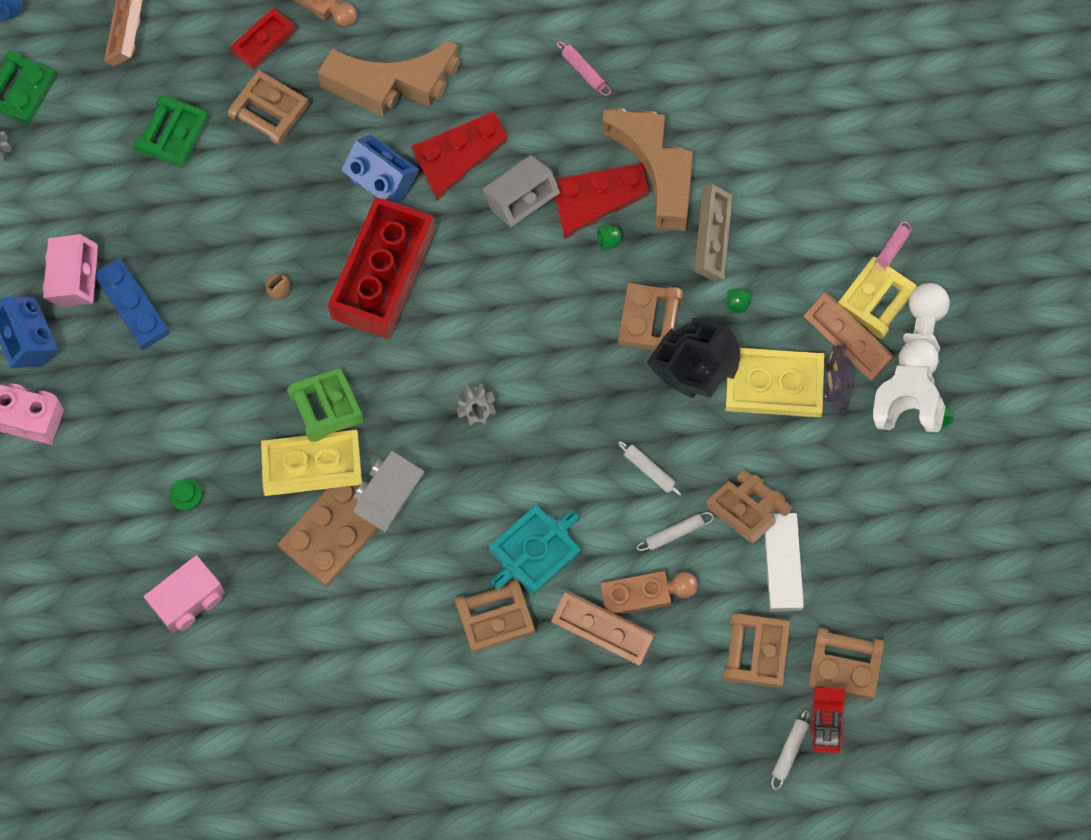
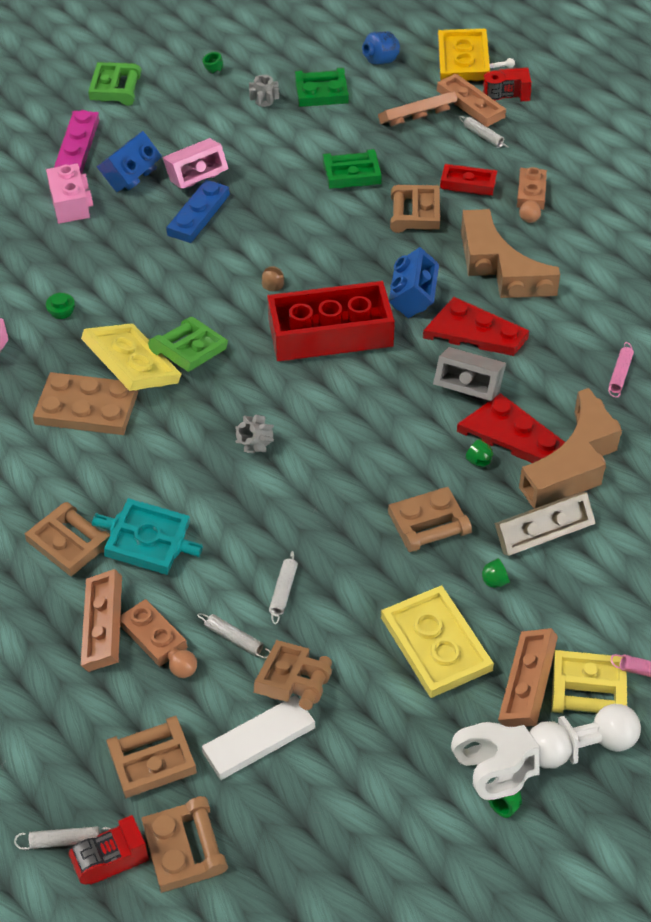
camera: 60 degrees right, 20 degrees down
light grey brick [352,451,425,533] -> none
black brick [647,318,740,398] -> none
clear purple plate [824,344,854,412] -> none

